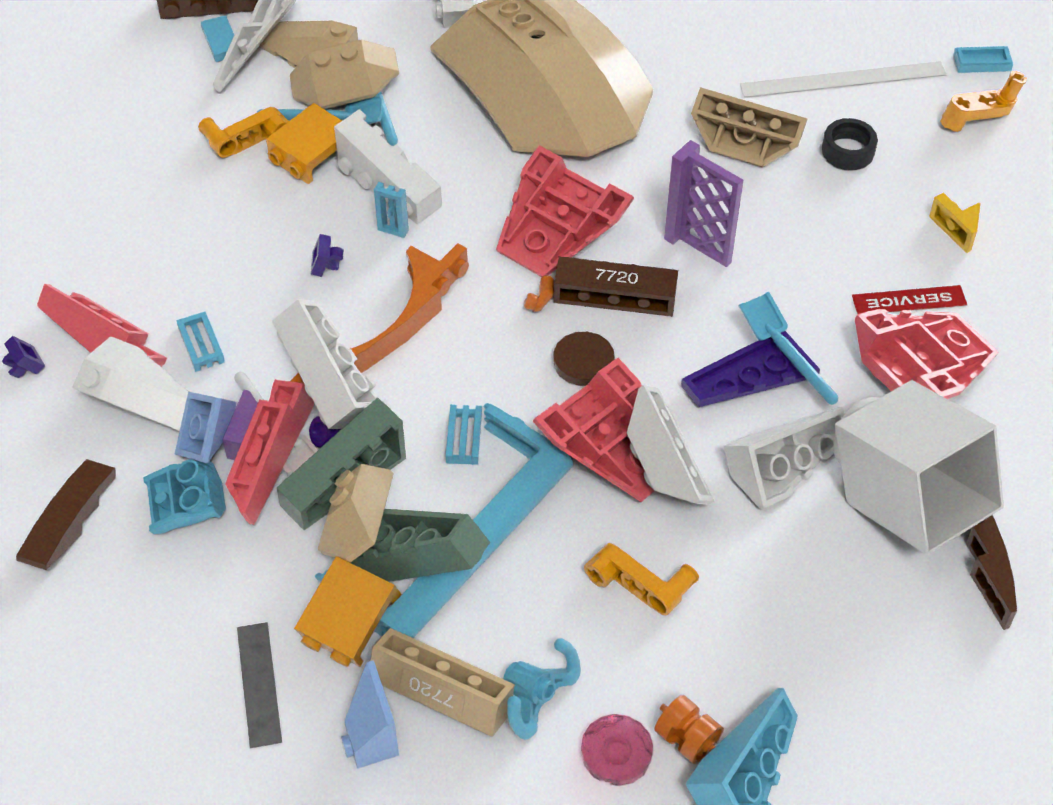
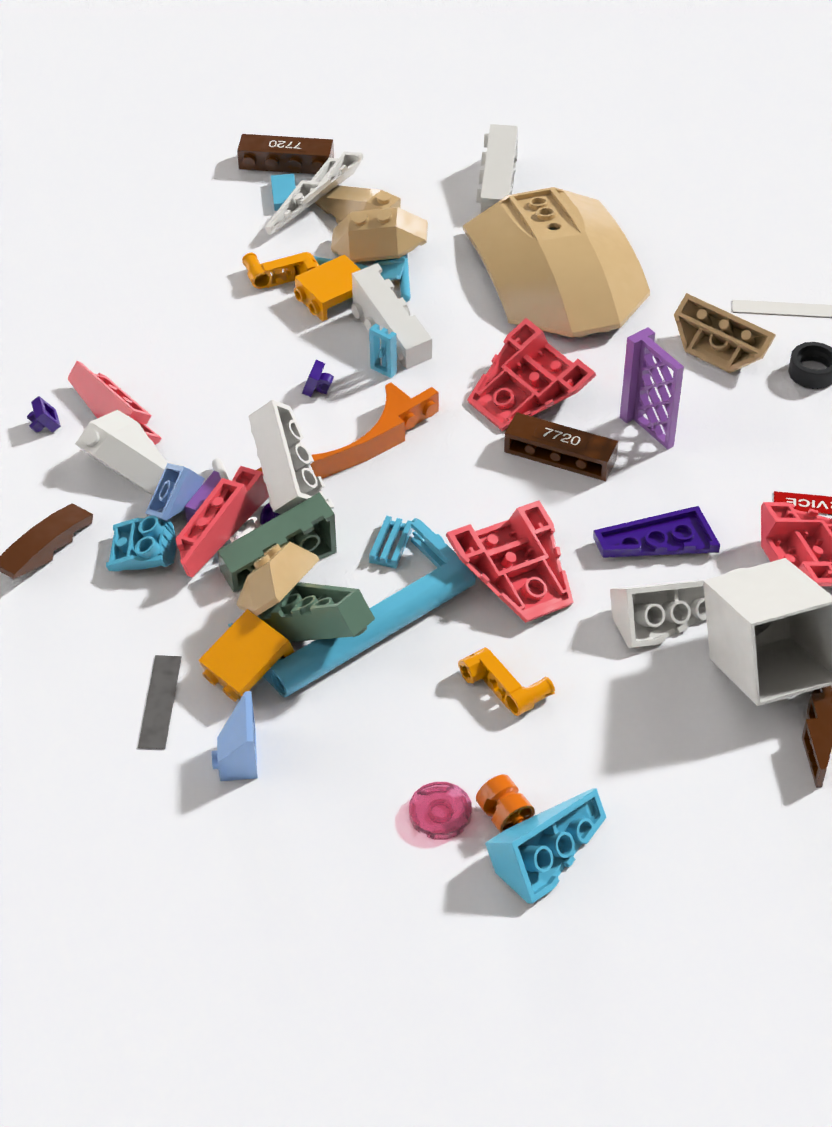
camera: 15 degrees right, 5 degrees down
medium azure tile [176,311,225,372] -> none
tan brick [370,628,515,737] -> none
medium azure piece [503,638,581,740] -> none
orange arm [523,275,554,312] -> none
reddish brown tile [553,331,615,386] -> none
white wedge [627,385,715,505] -> none
medium azure piece [738,292,839,405] -> none

